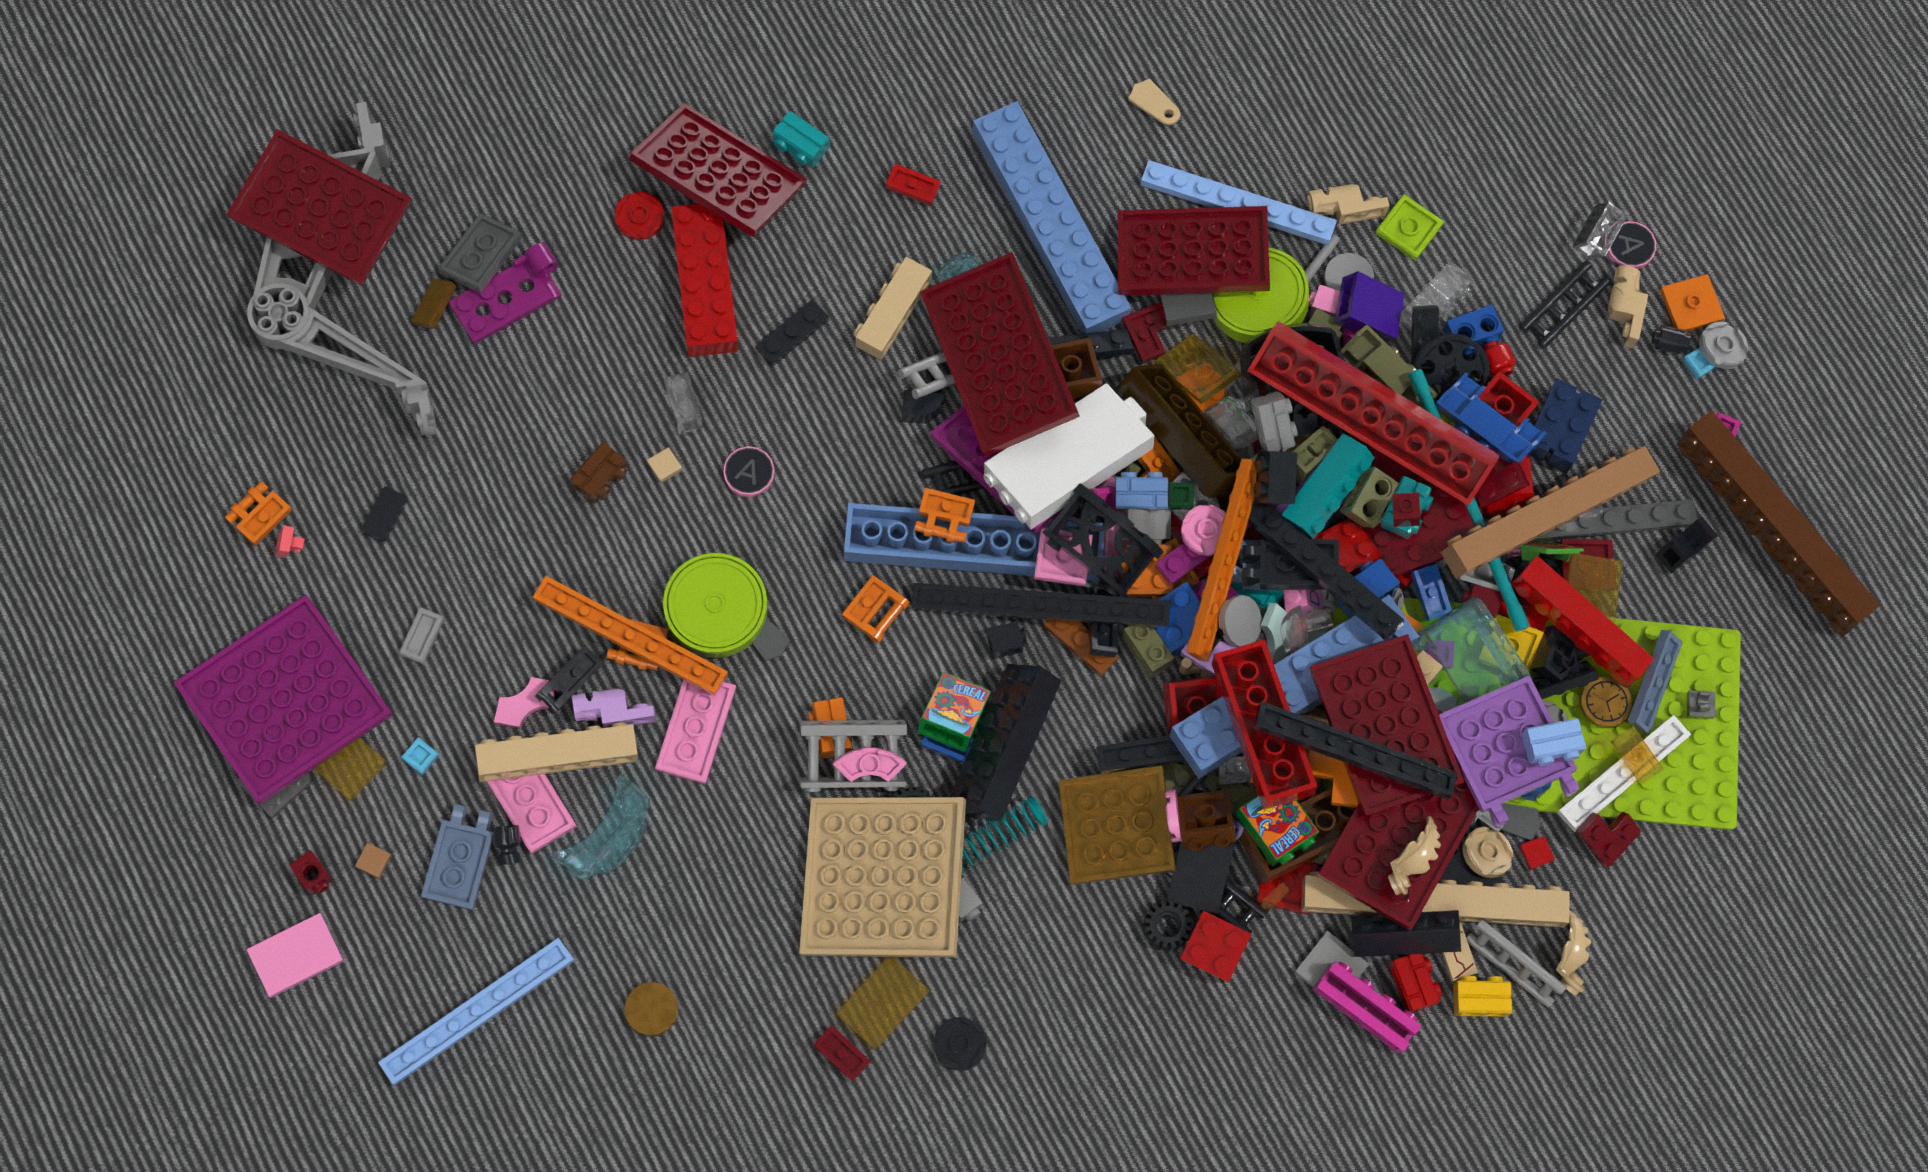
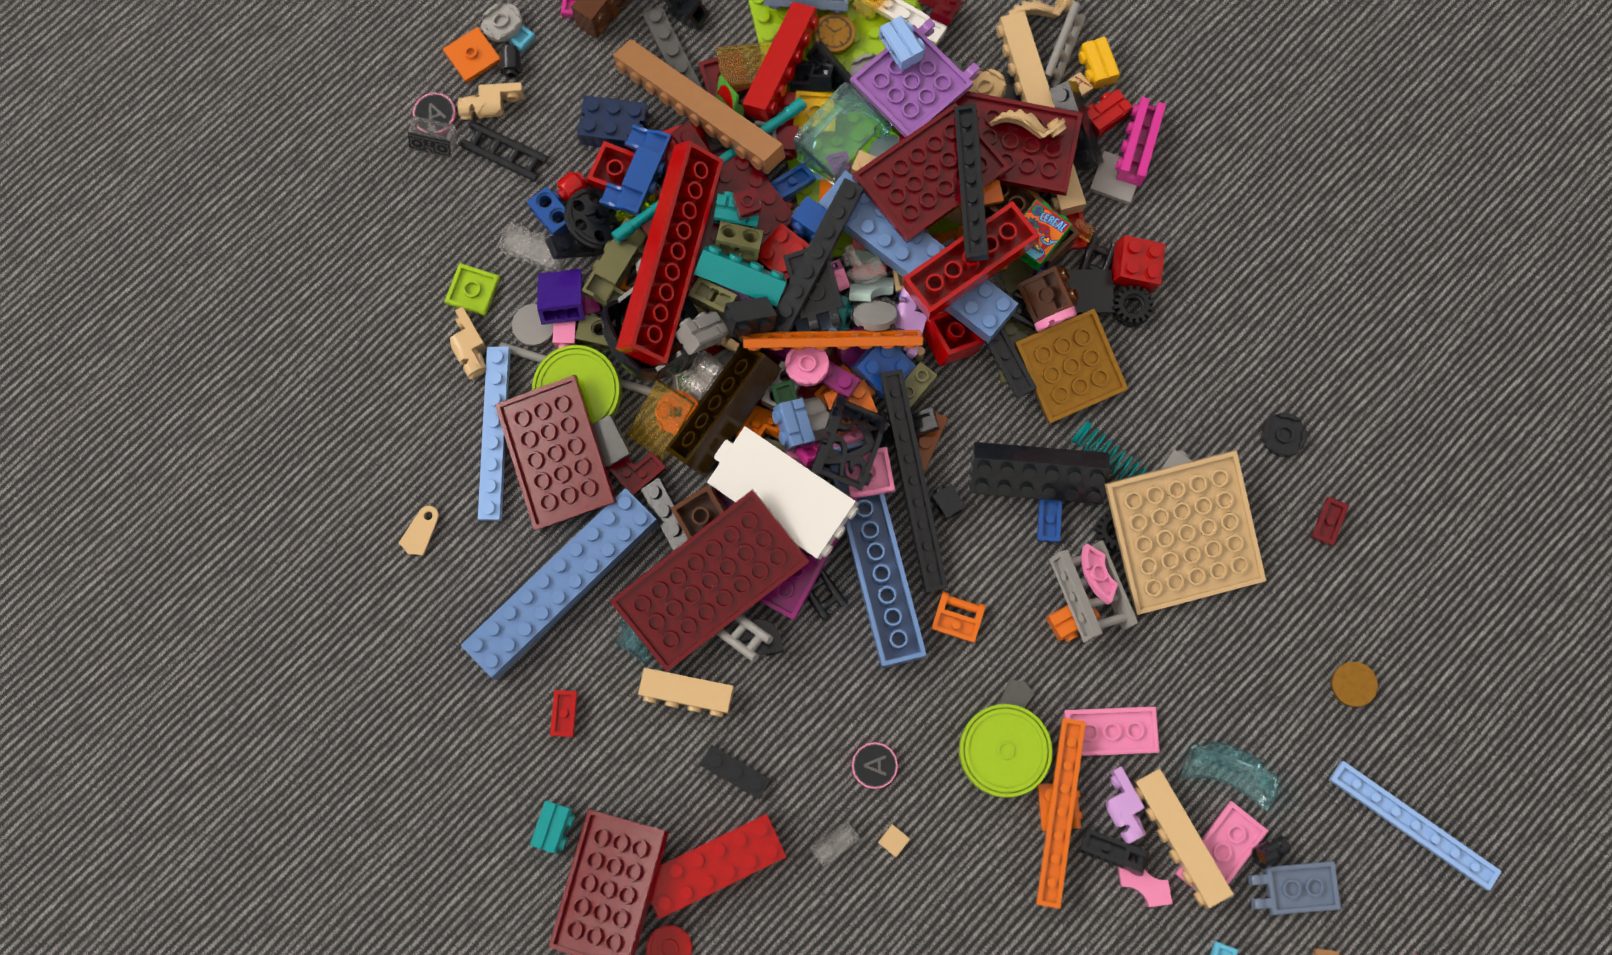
camera: 100 degrees left, 5 degrees up
reddish brown brick [569,442,627,504] -> none
clear yellow tile [836,957,930,1051] -> none
orange plate [914,488,975,543] -> none
brick [917,672,991,752] -> none
red tile [1519,836,1555,871] -> none

